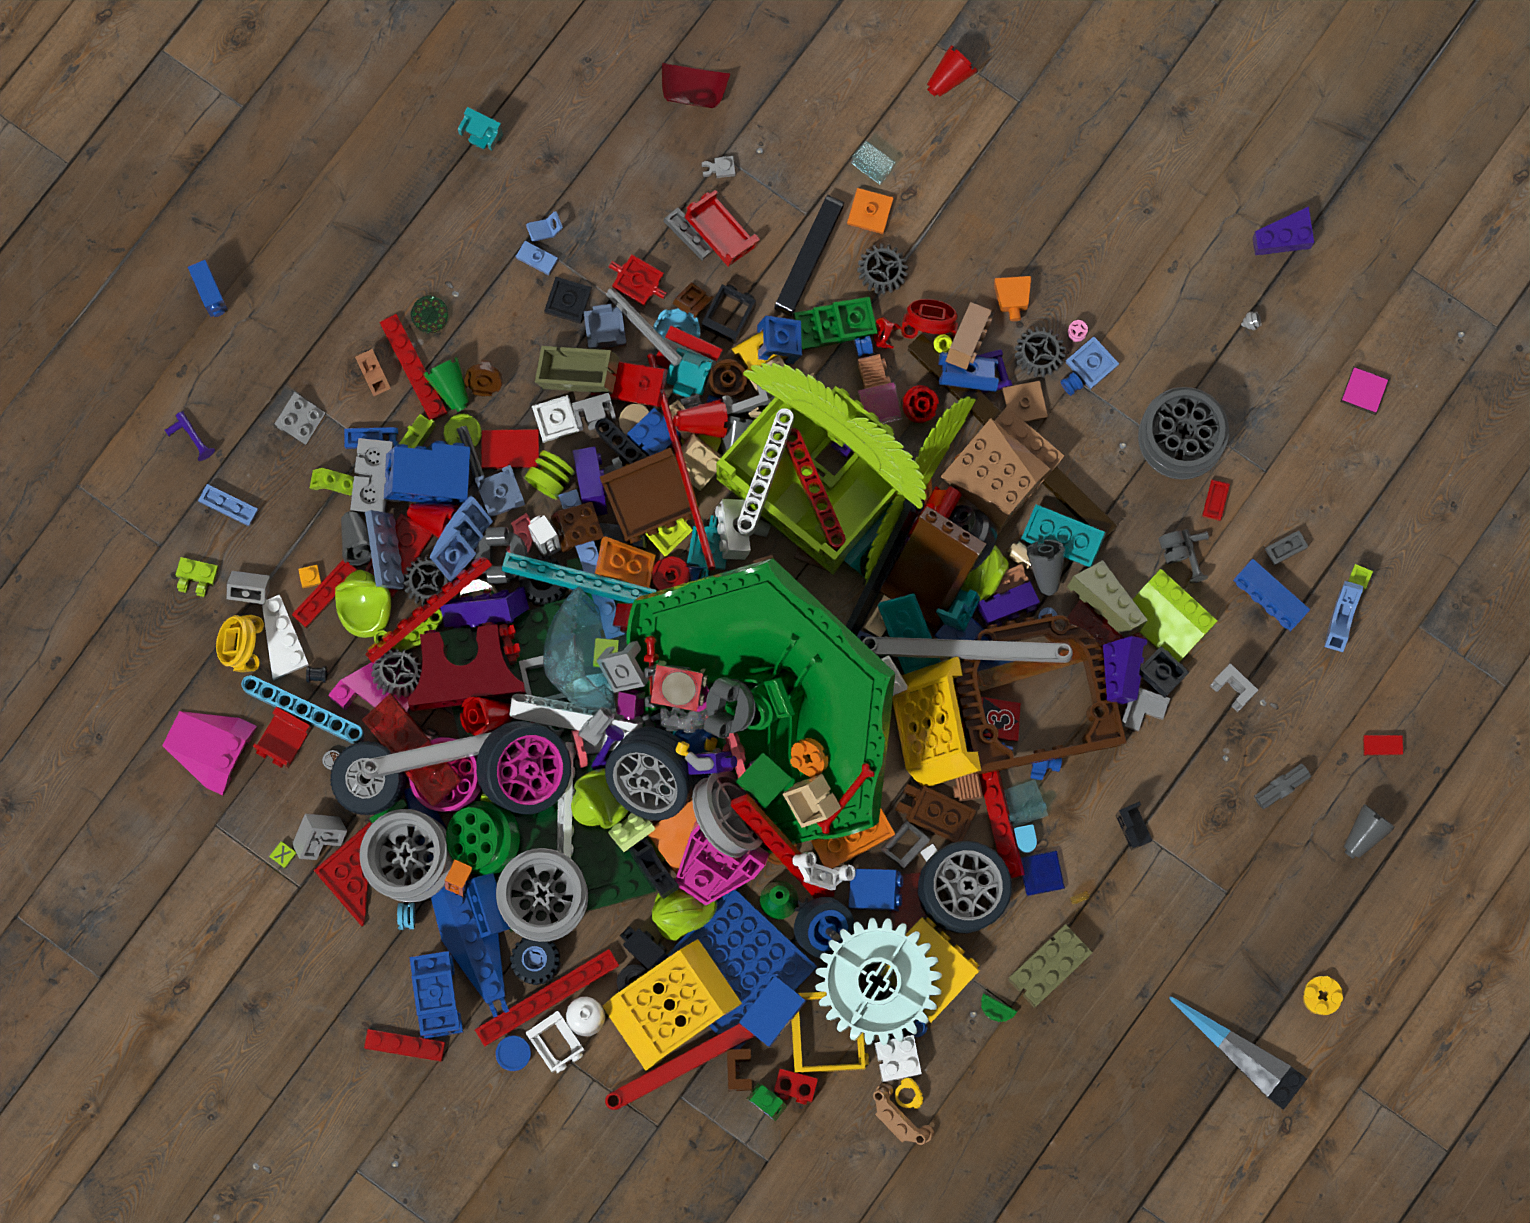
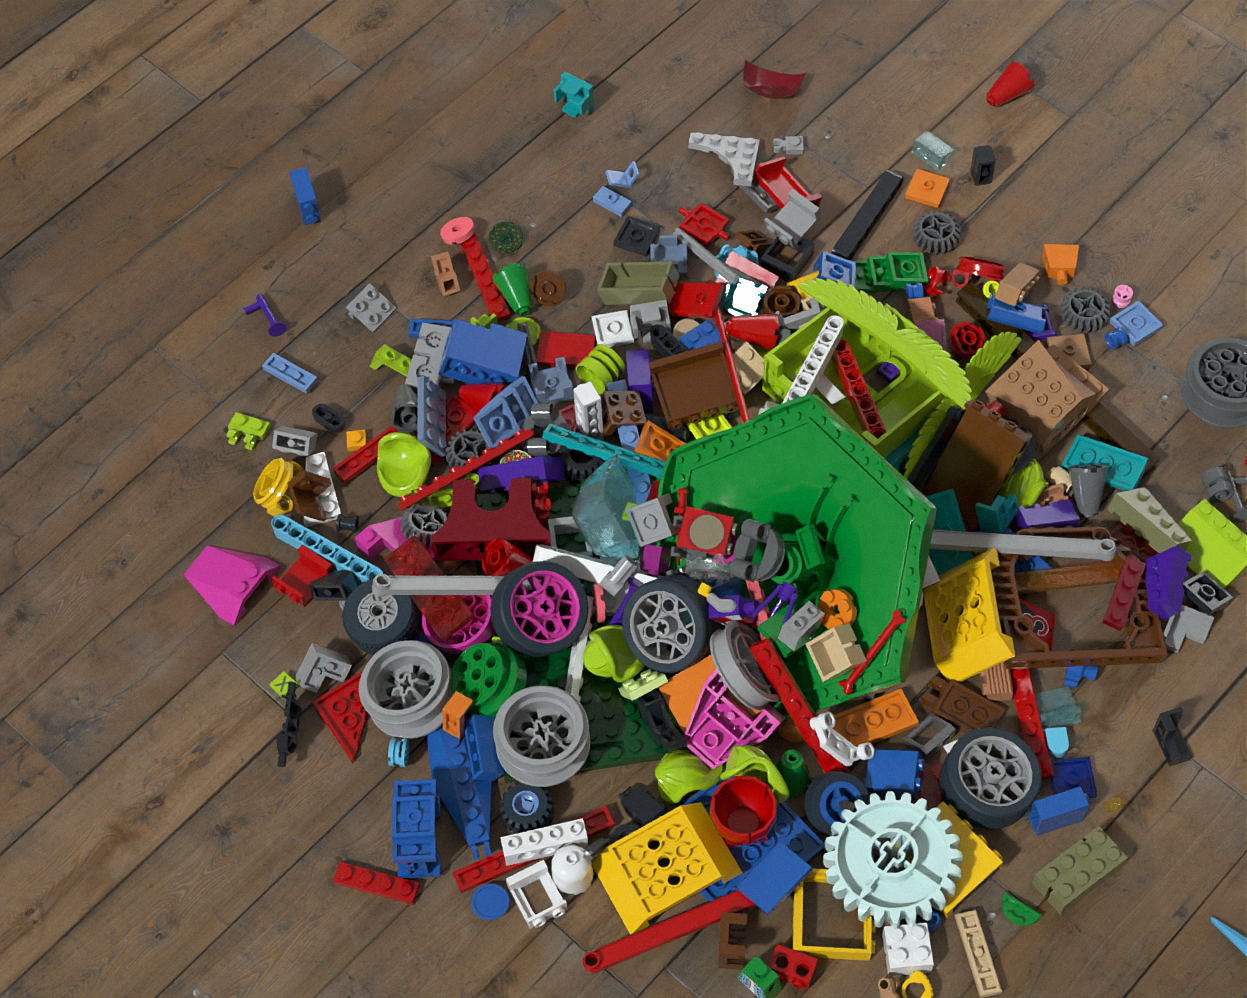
camera: 10 degrees right, 20 degrees down
none -> black plate [276,682,302,767]
none -> reddish brown bracket [288,470,332,522]
none -> black slope [308,571,358,601]
none -> black plate [312,404,345,433]
none -> coral tile [440,217,475,245]
none -> white brick [500,818,588,866]
none -> dark grey axle [583,837,610,860]
none -> light grey plate [688,132,760,187]
none -> red plate [710,776,778,848]
none -> lime piece [720,745,789,804]
none -> dark purple plant [752,581,798,624]
none -> light grey panel [764,189,822,248]
none -> light grey brick [778,601,825,651]
none -> white sticker [816,374,845,405]
none -> tan plate [955,910,1002,998]
none -> black brick [970,145,996,186]
none -> blue brick [1028,786,1090,836]
none -> dark red plate [1102,556,1146,631]

